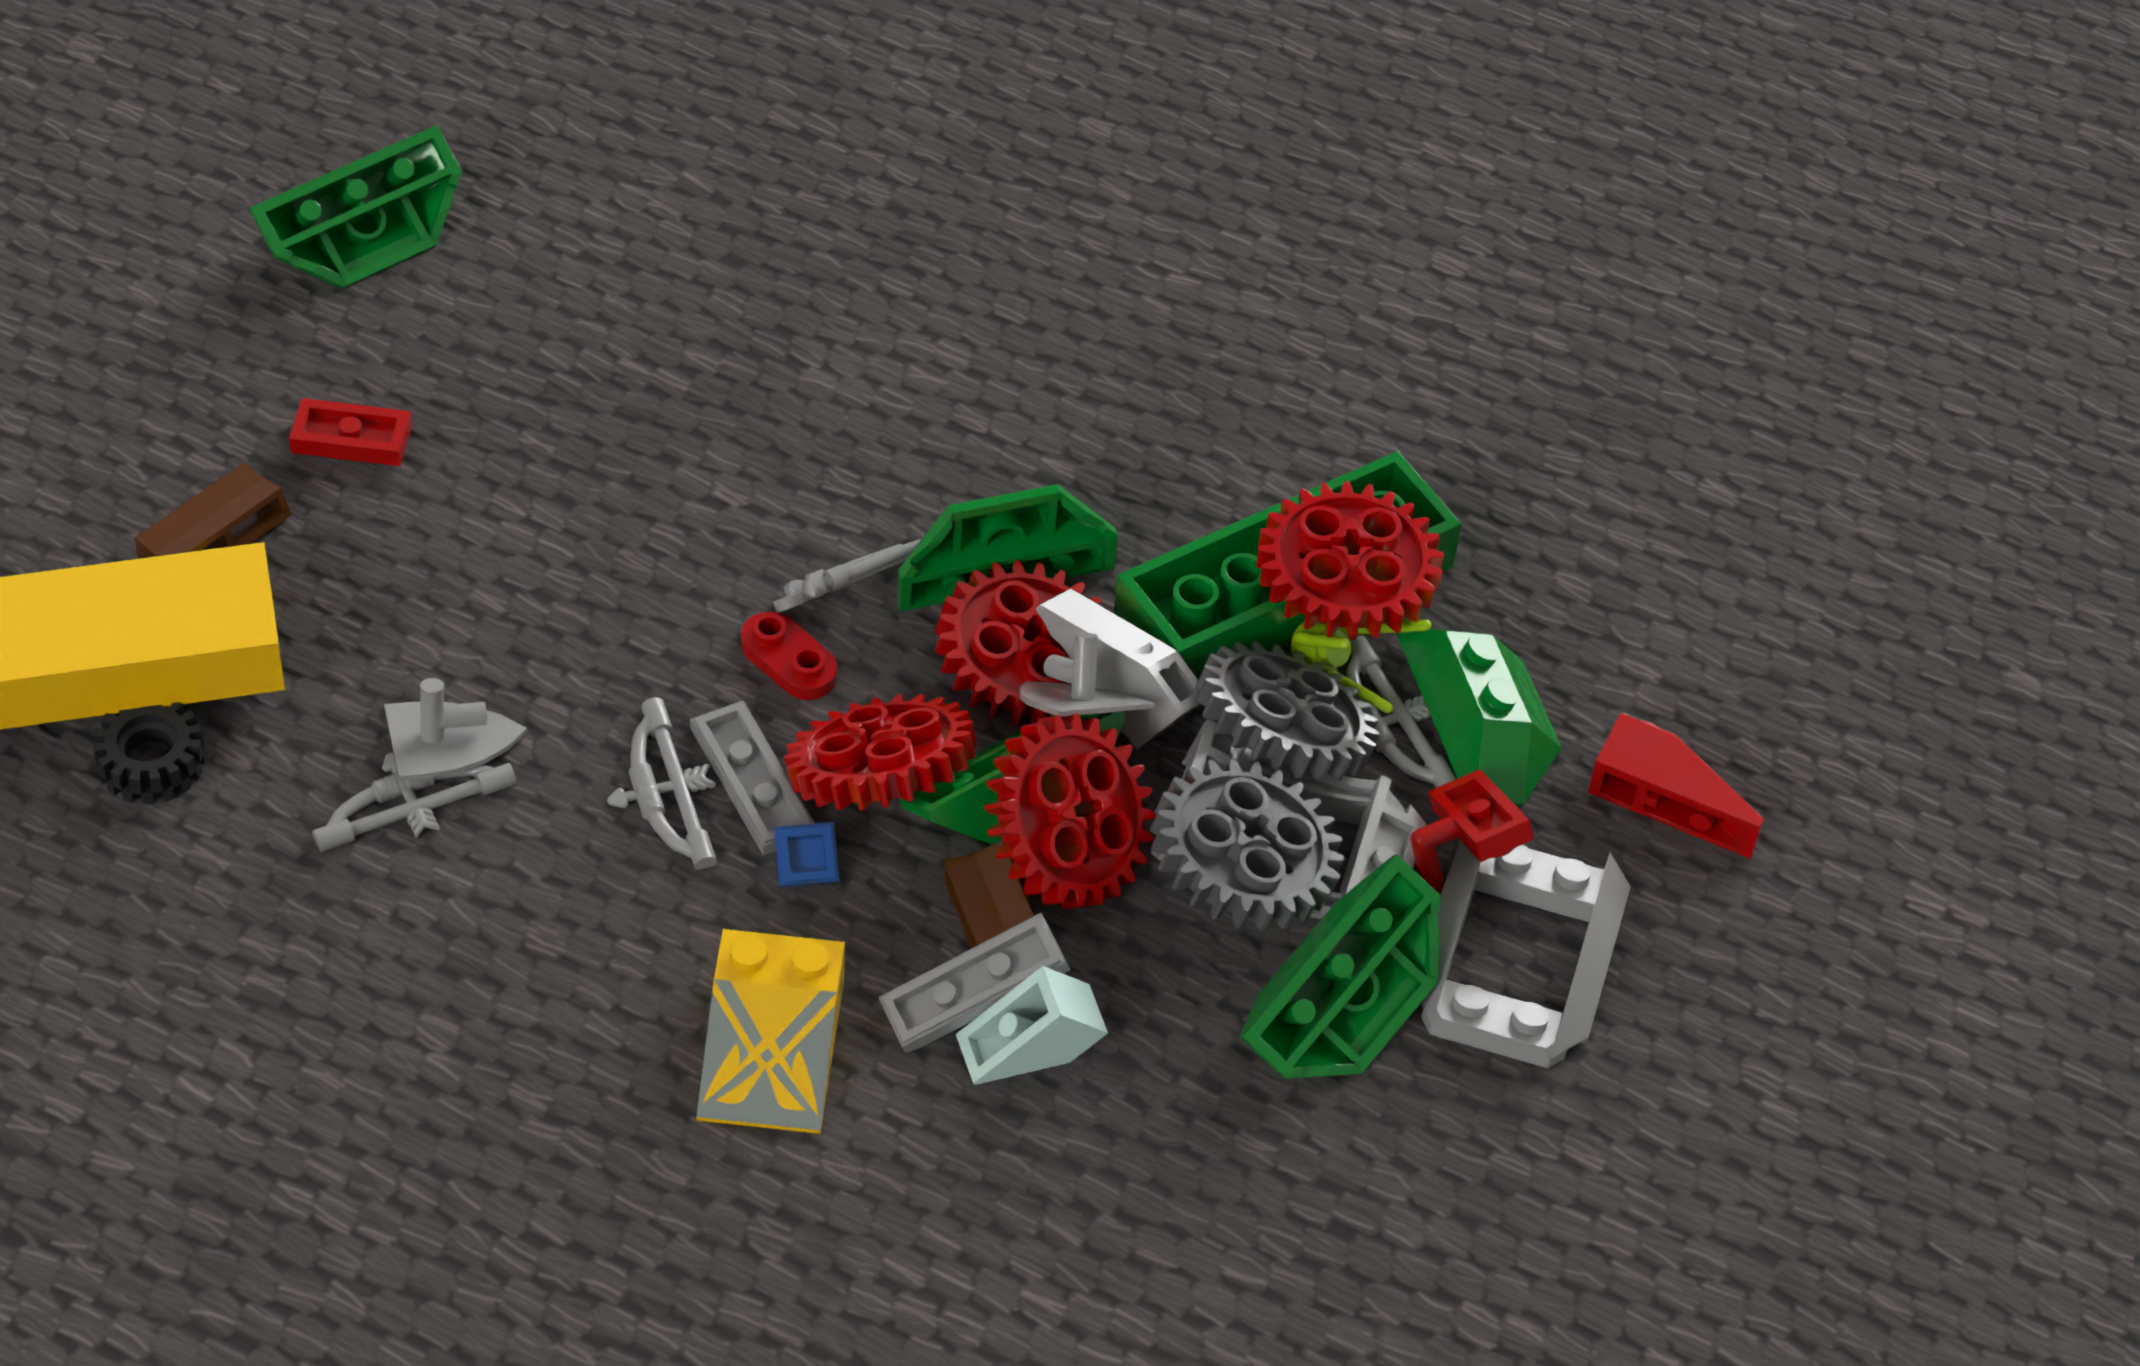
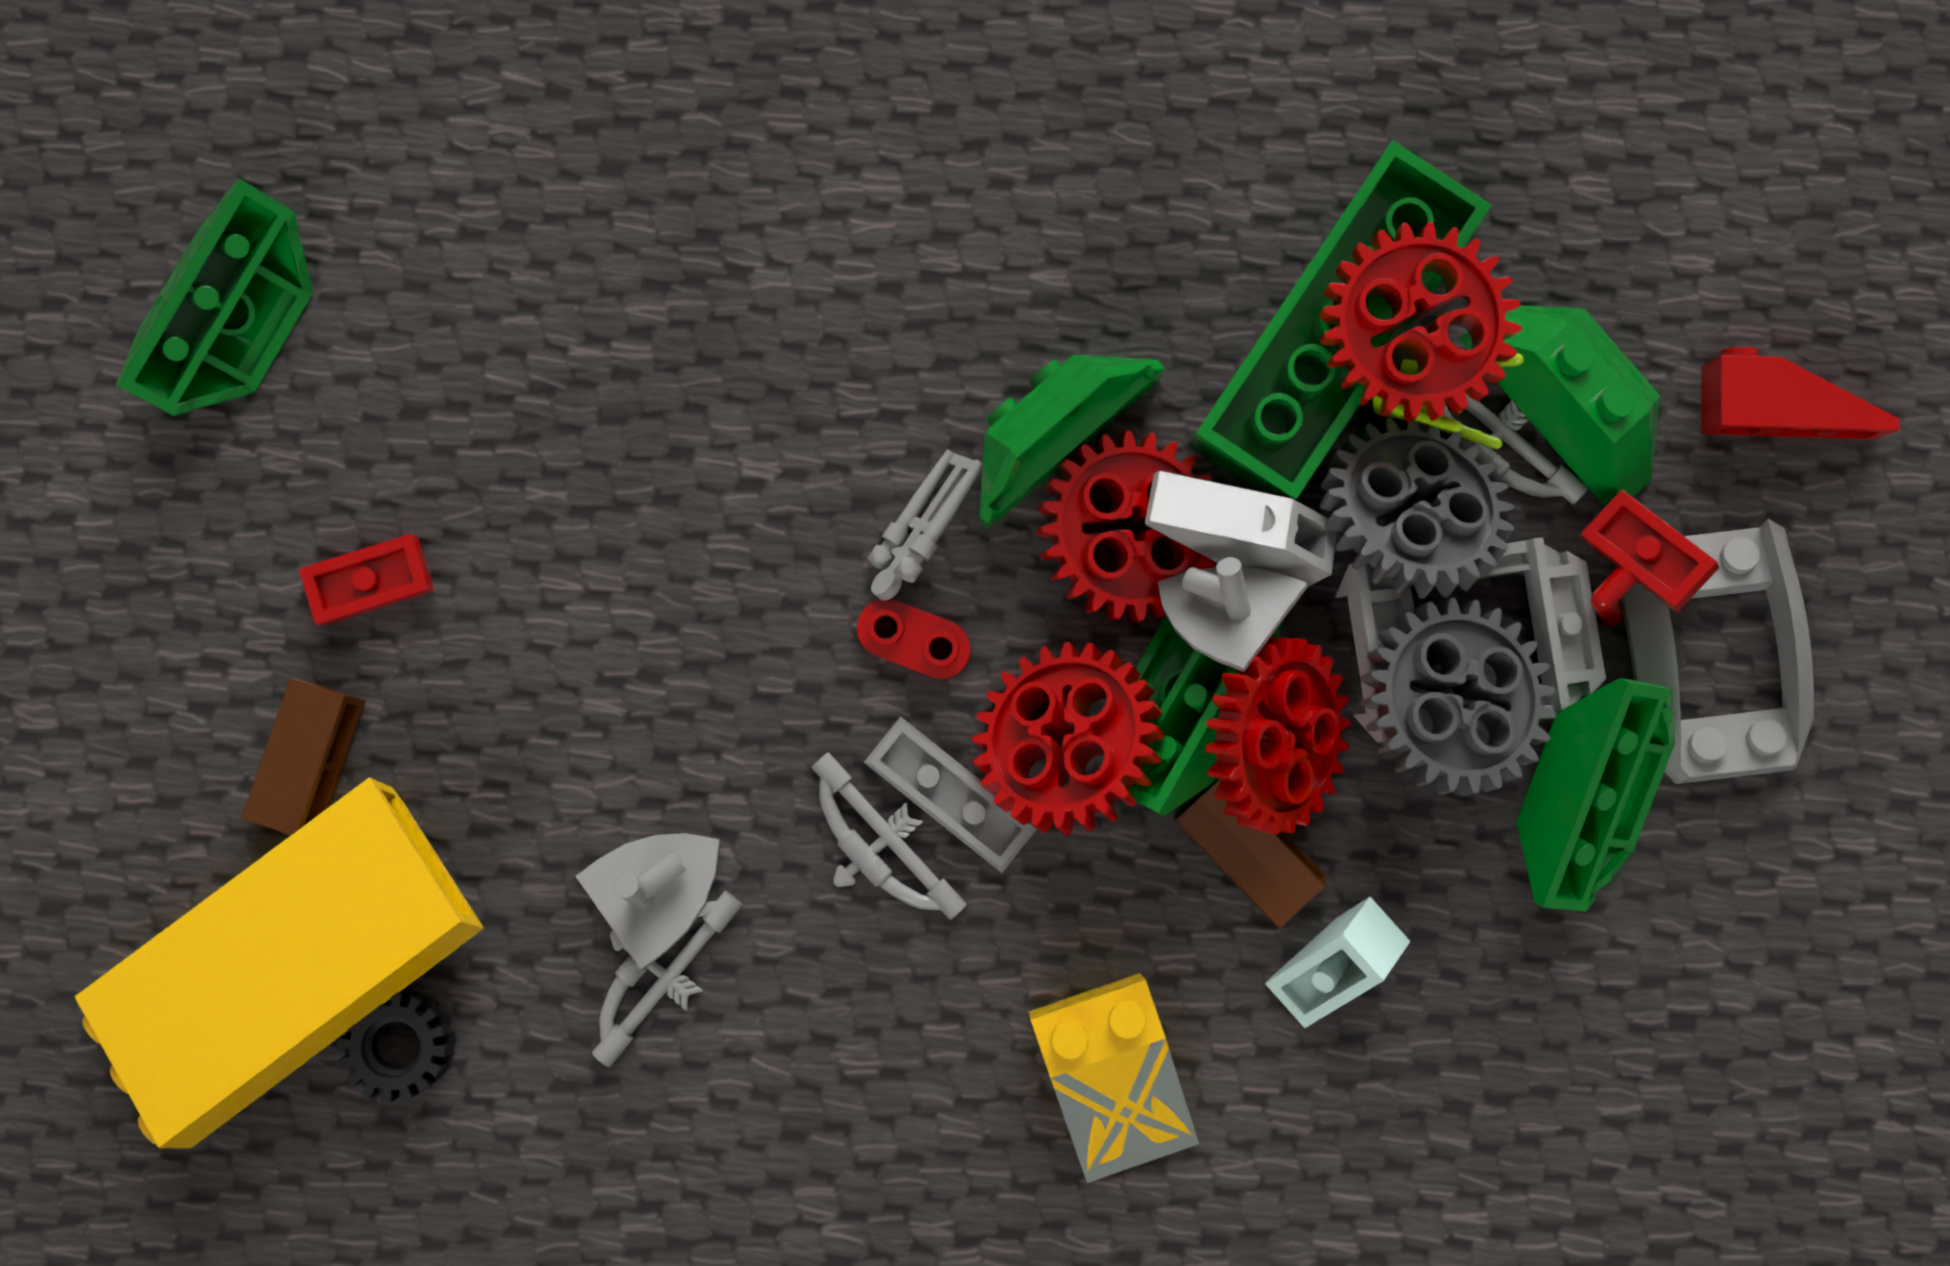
camera: 20 degrees left, 35 degrees up
blue tile [773,822,840,888] -> none
light grey tile [878,913,1070,1053] -> none

